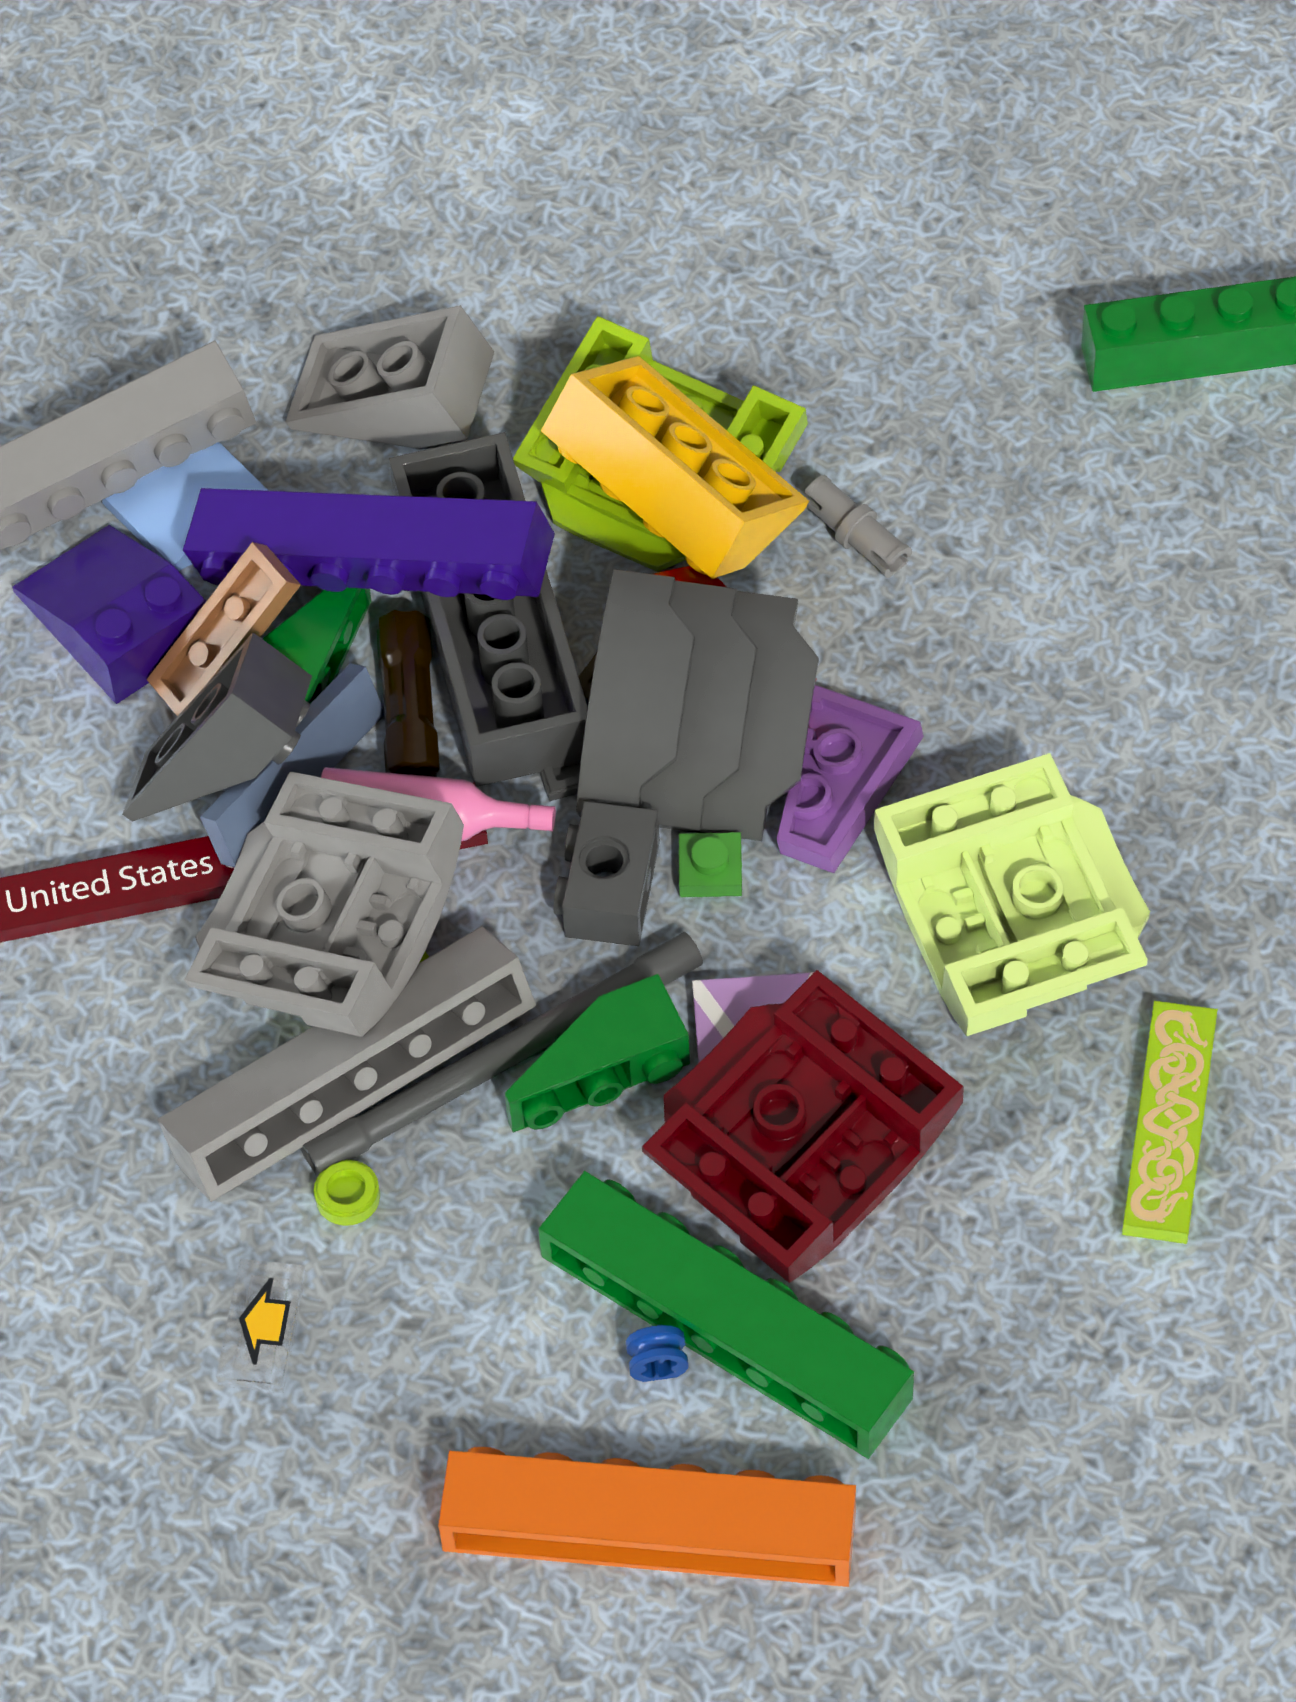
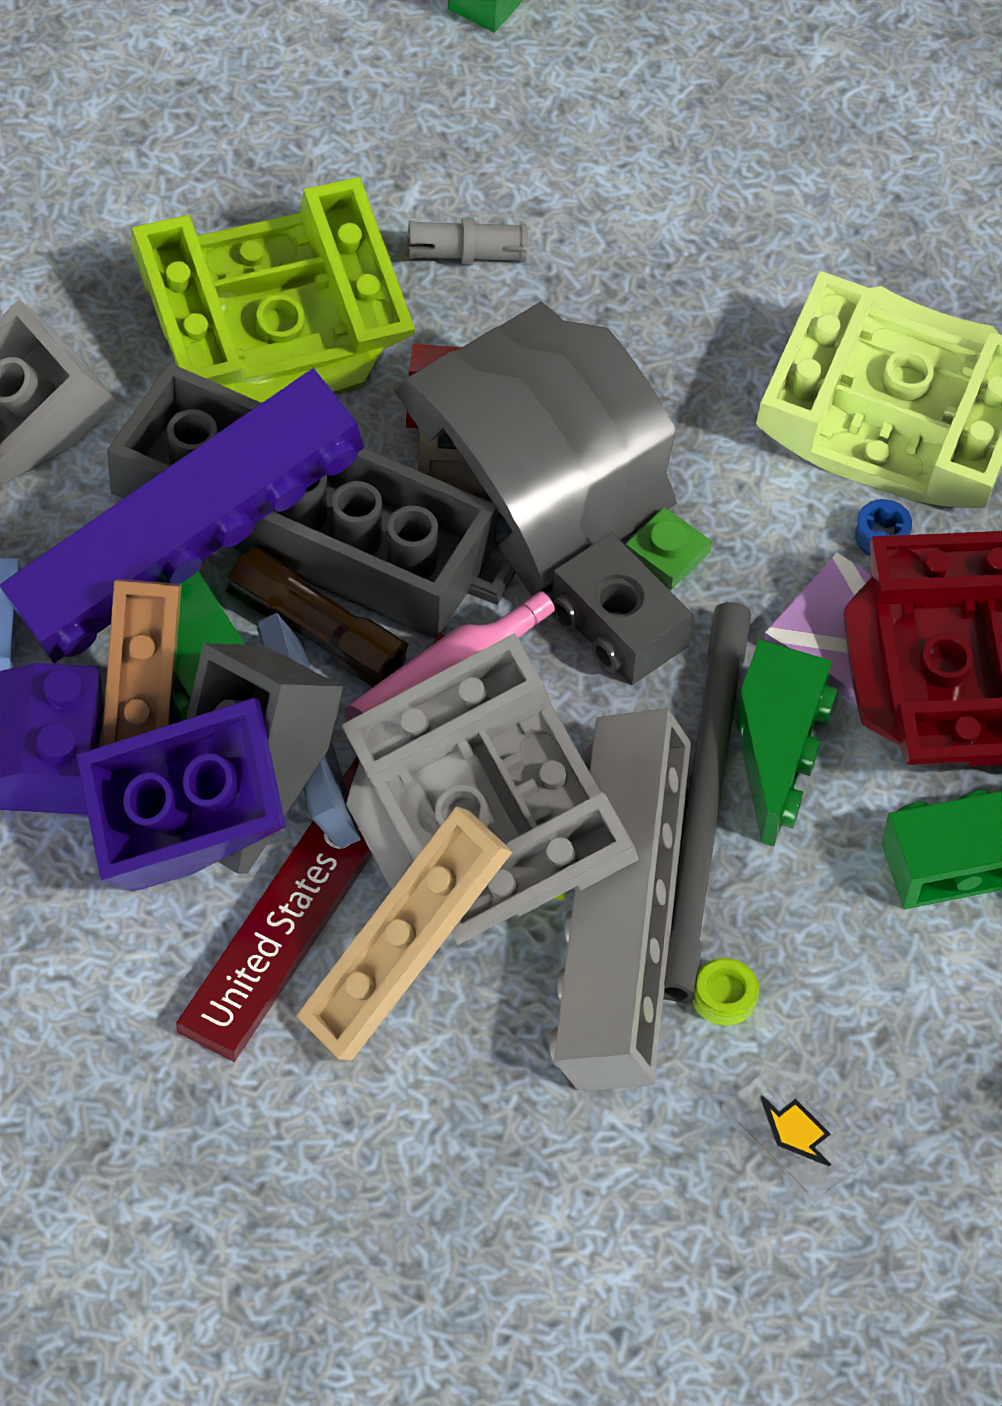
camera: 55 degrees left, 0 degrees up
yellow slope [541,356,809,579] -> none
medium lavender wing [776,685,924,873] -> none
none -> dark purple slope [76,698,286,891]
none -> tan plate [296,806,512,1062]
none -> blue bush [855,499,912,556]

